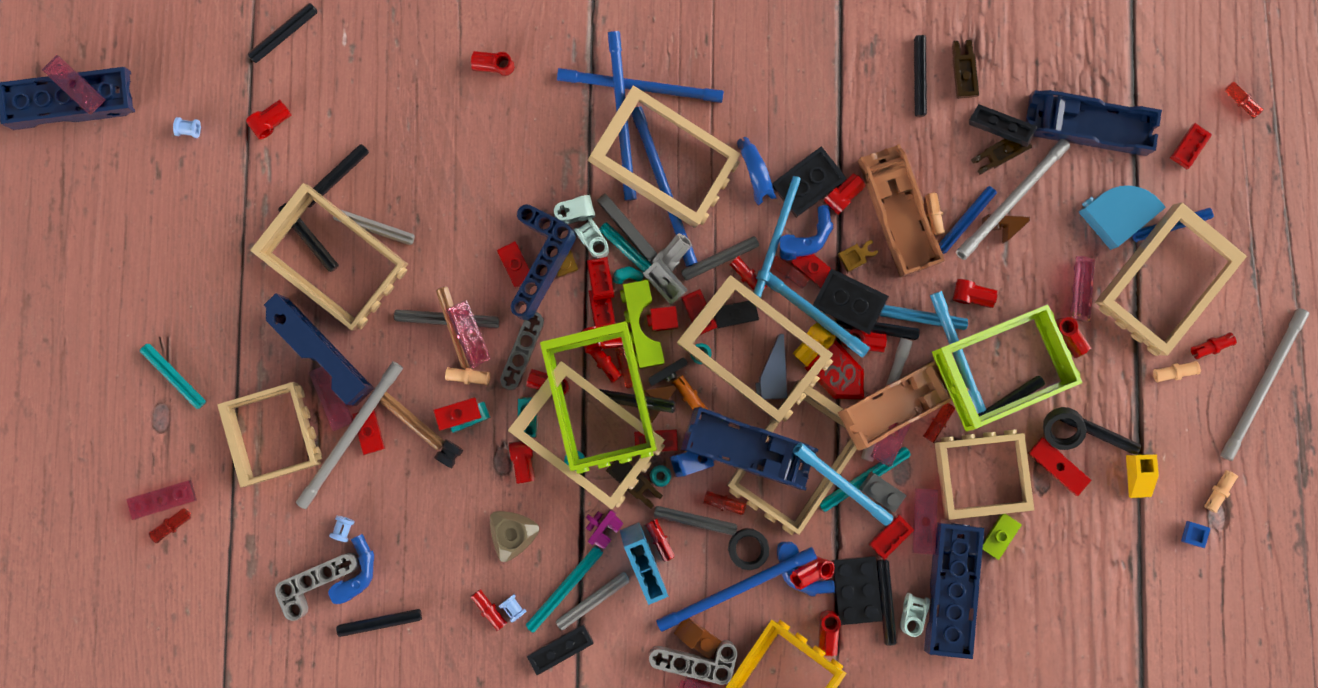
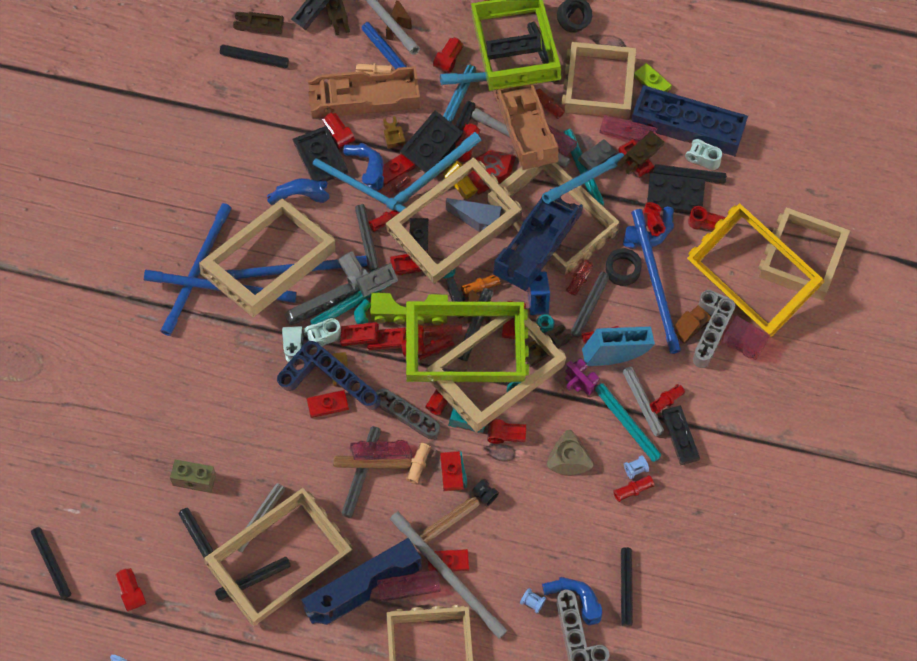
camera: 70 degrees left, 20 degrees down
red piece [471,51,515,76] -> none
red brick [647,306,678,332] -> none
red tile [1028,437,1092,496] -> none
none -> olive brick [170,459,216,493]
none -> black plate [487,33,542,60]
none -> dark brown hinge [617,131,664,175]
none -> red pin [650,384,685,414]

